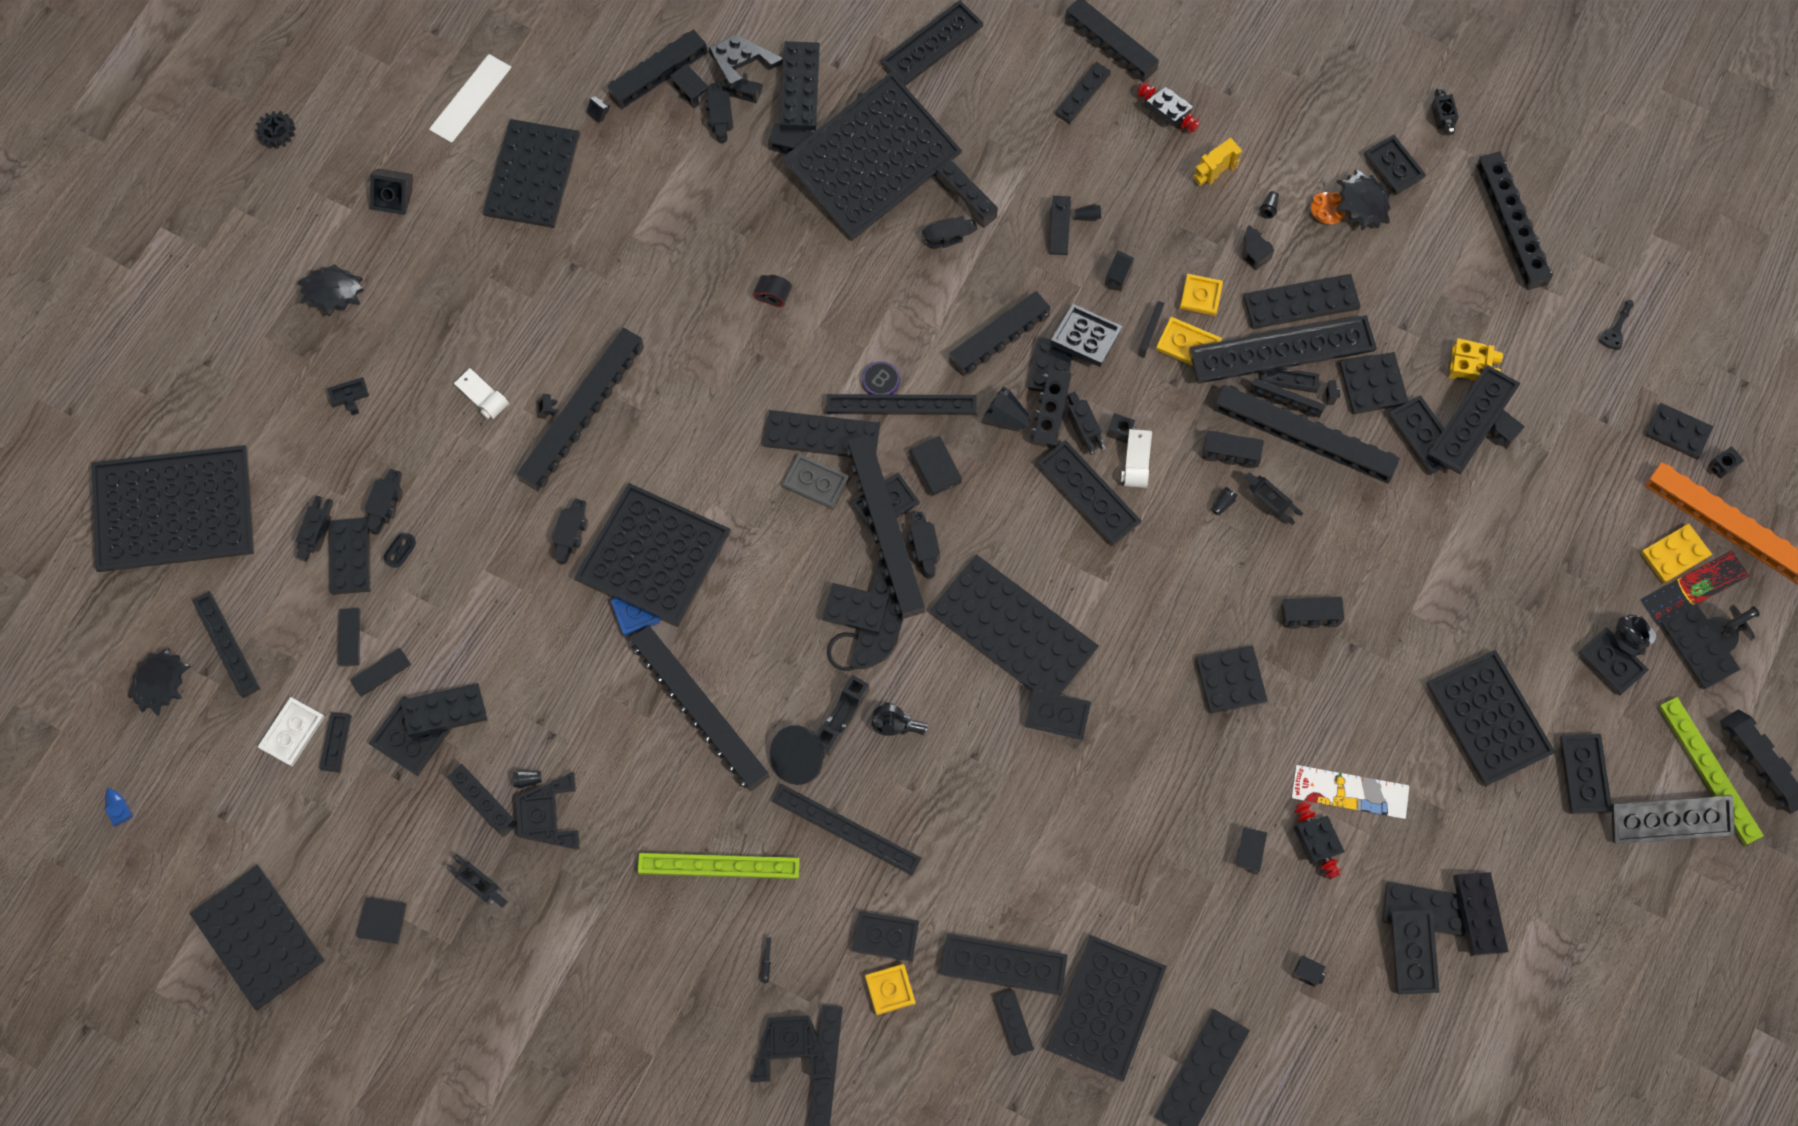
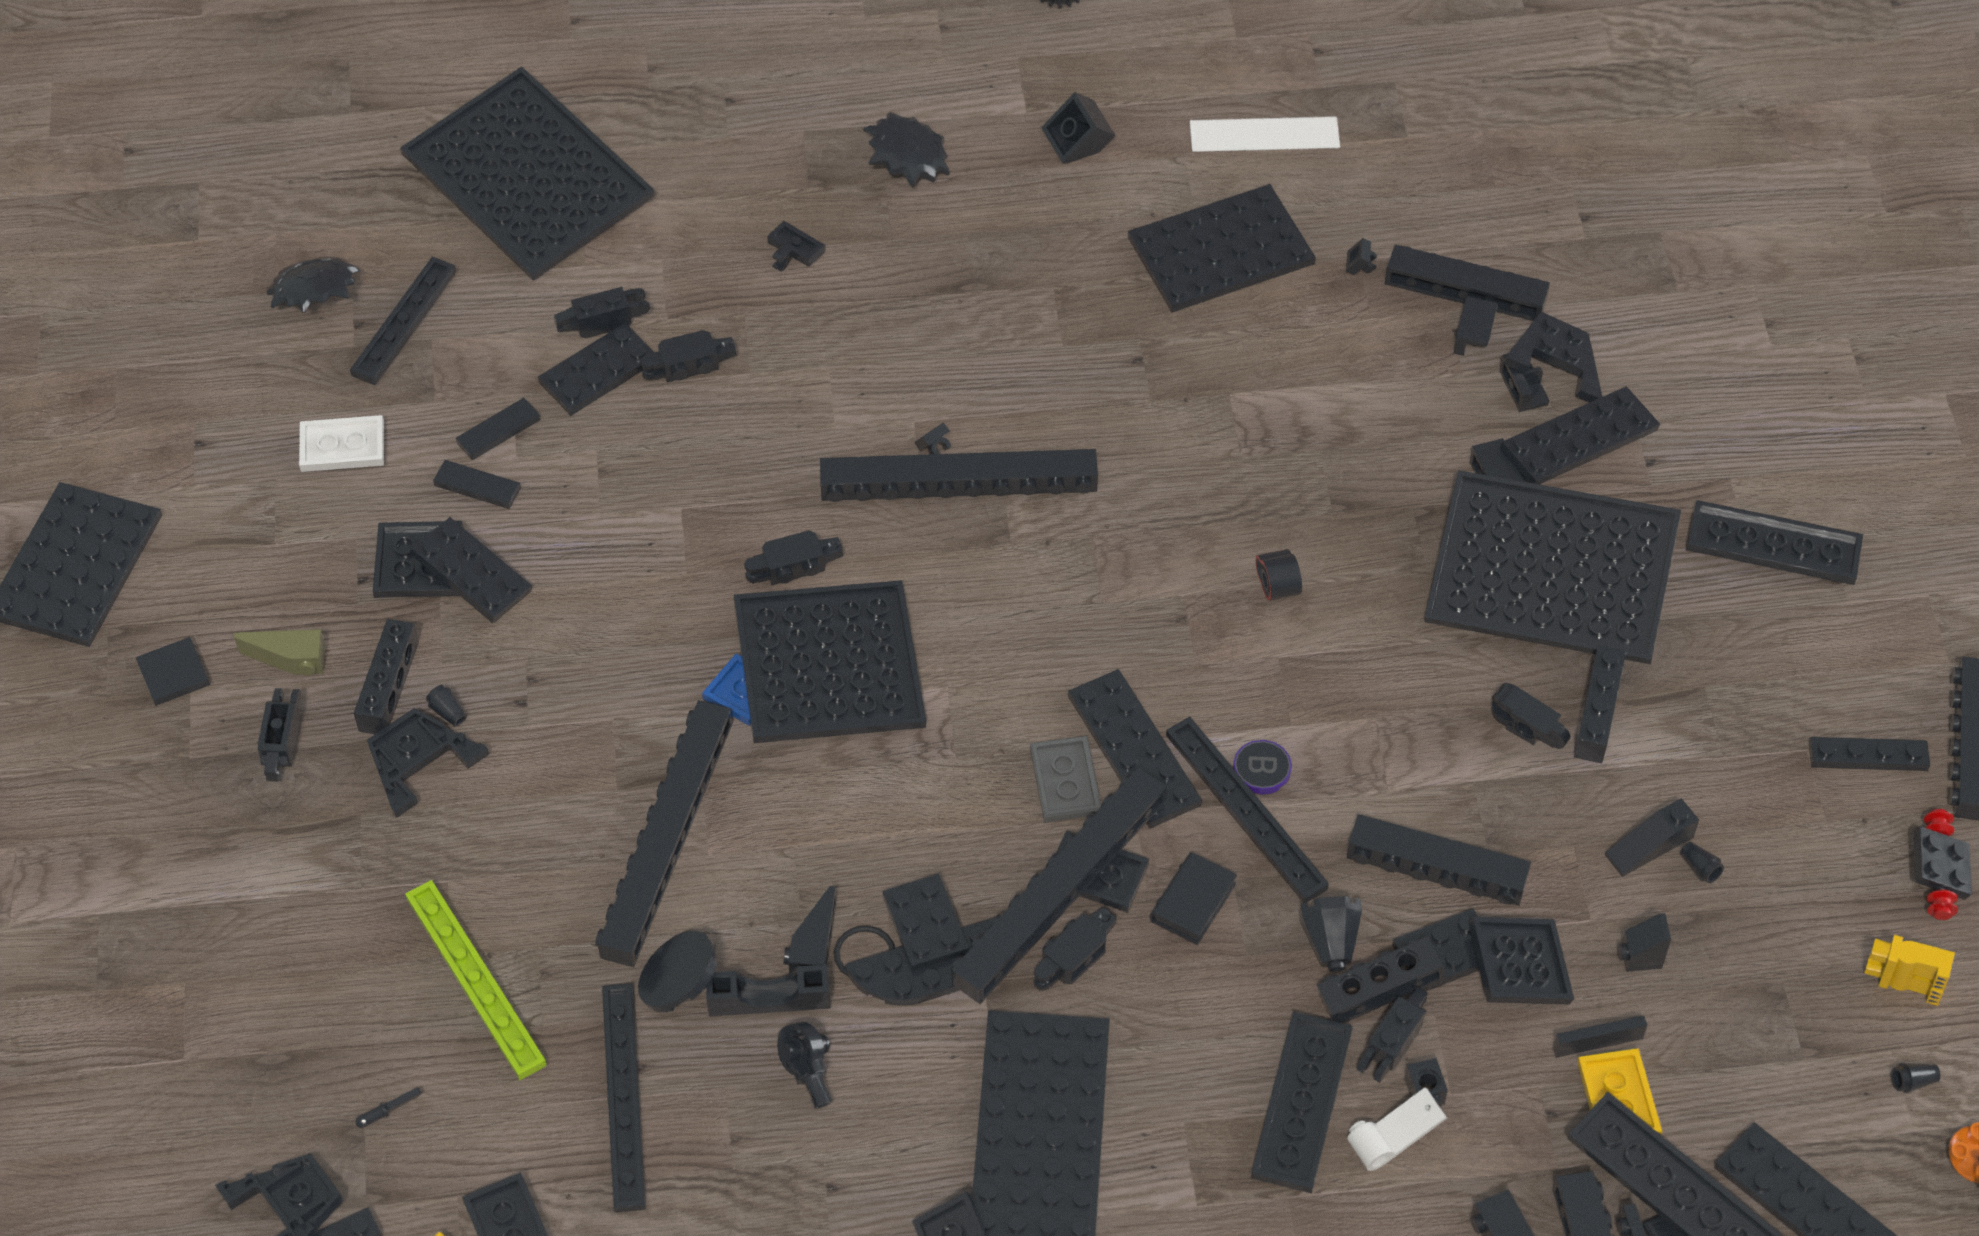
camera: 55 degrees right, 15 degrees down
blue plate [105,788,134,827] -> none
black tile [320,712,352,773] -> none
black plate [384,533,416,568] -> none
white door [454,368,509,420] -> none
black hinge [705,82,733,143] -> none
yellow plate [1180,274,1223,316] -> none
black slope [1243,225,1274,271] -> none
none -> olive slope [234,629,325,676]
none -> black slope [784,886,836,974]

